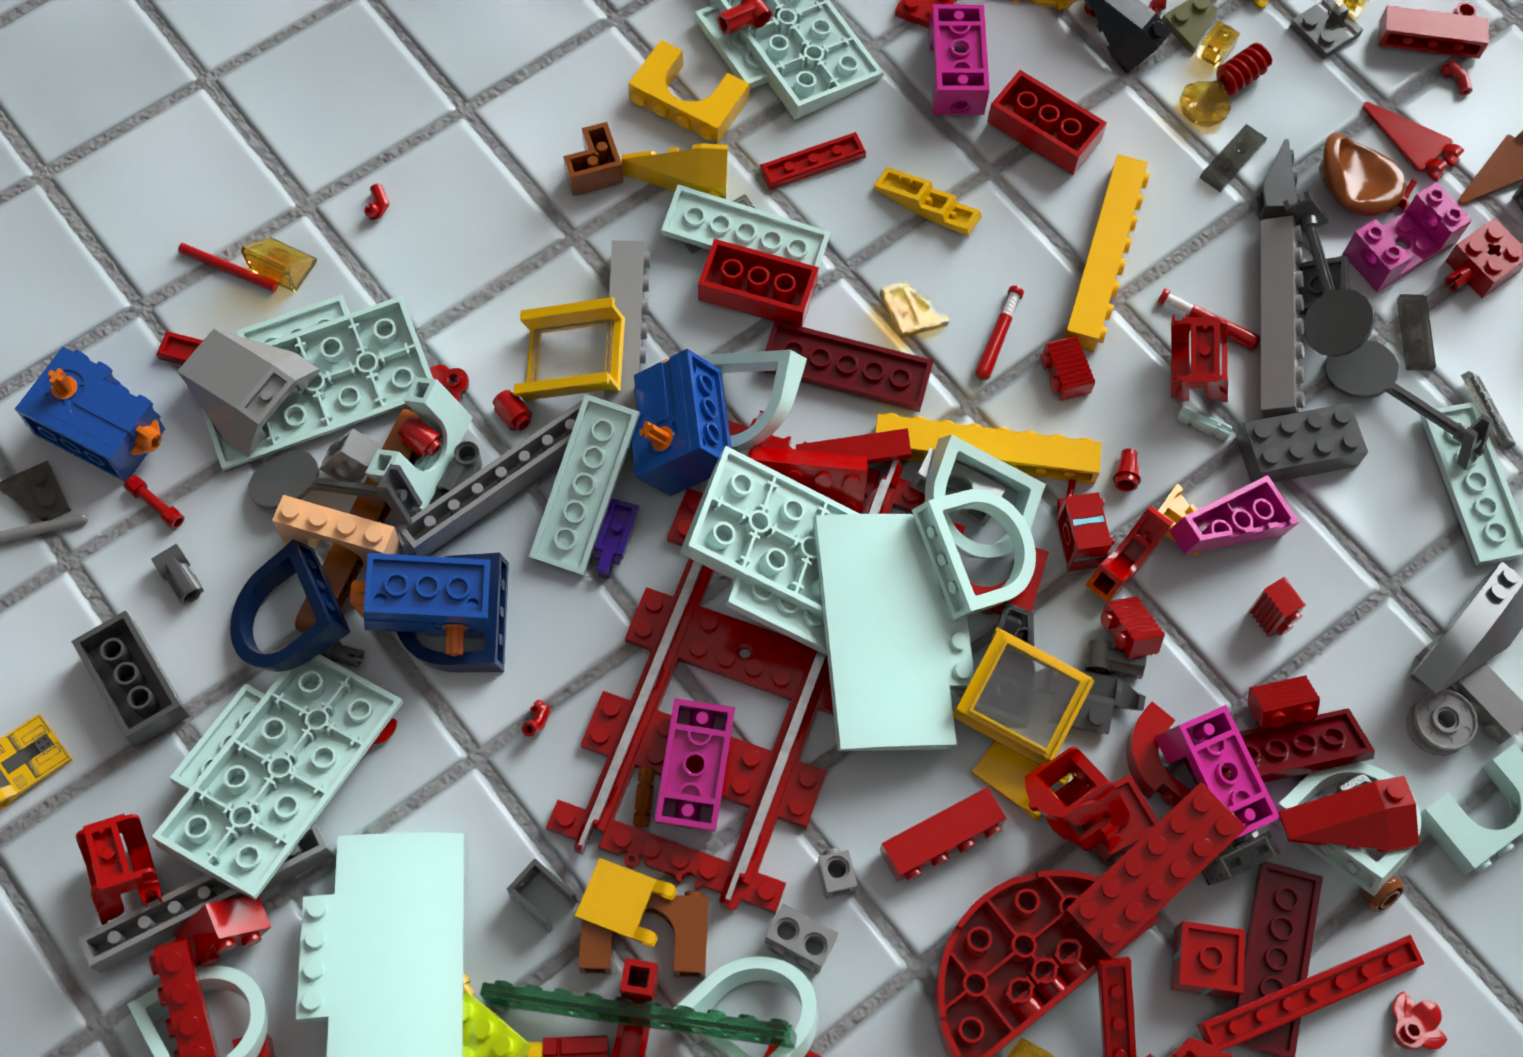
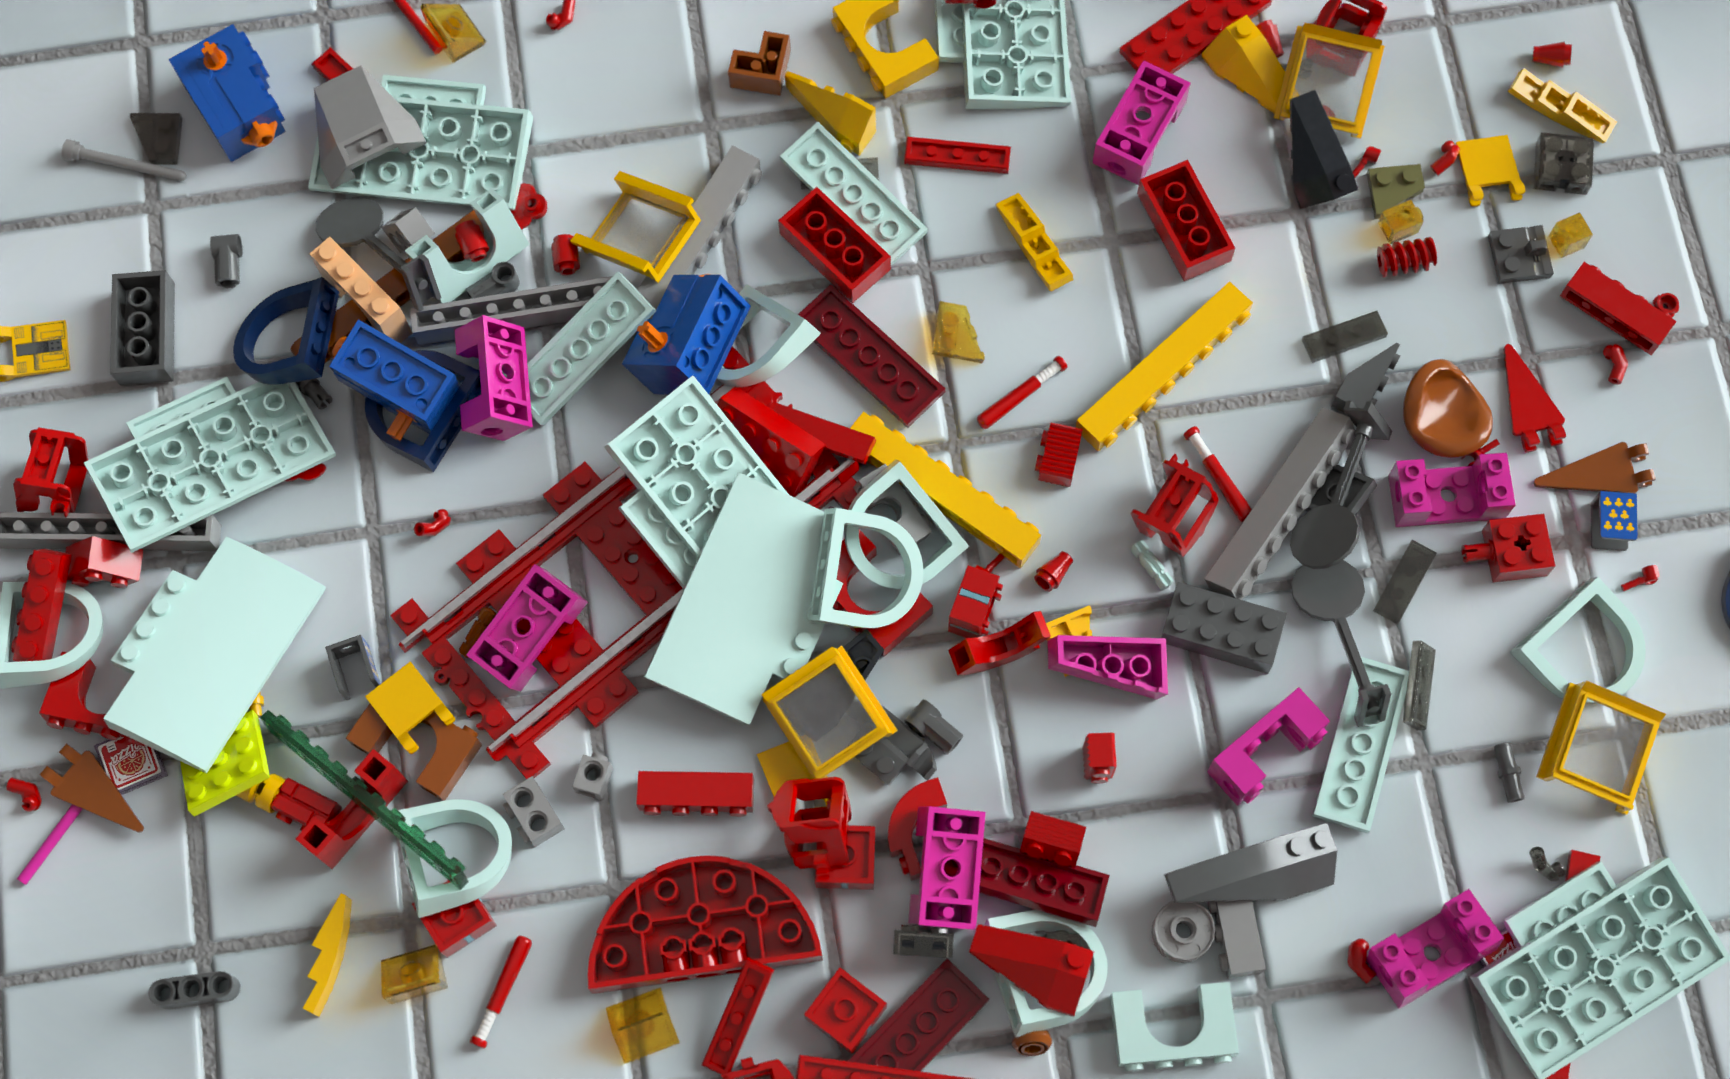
camera: 35 degrees right, 5 degrees up
red bar [124,475,185,529] -> none
dark purple hinge [595,499,640,579] -> none
red plate [1065,782,1247,958] -> none
red brick [1100,596,1165,660] -> none
clear yellow dish [1180,80,1231,127] -> none
none -> dark pink plate [455,315,533,441]
none -> dark pink plate [1207,687,1330,806]

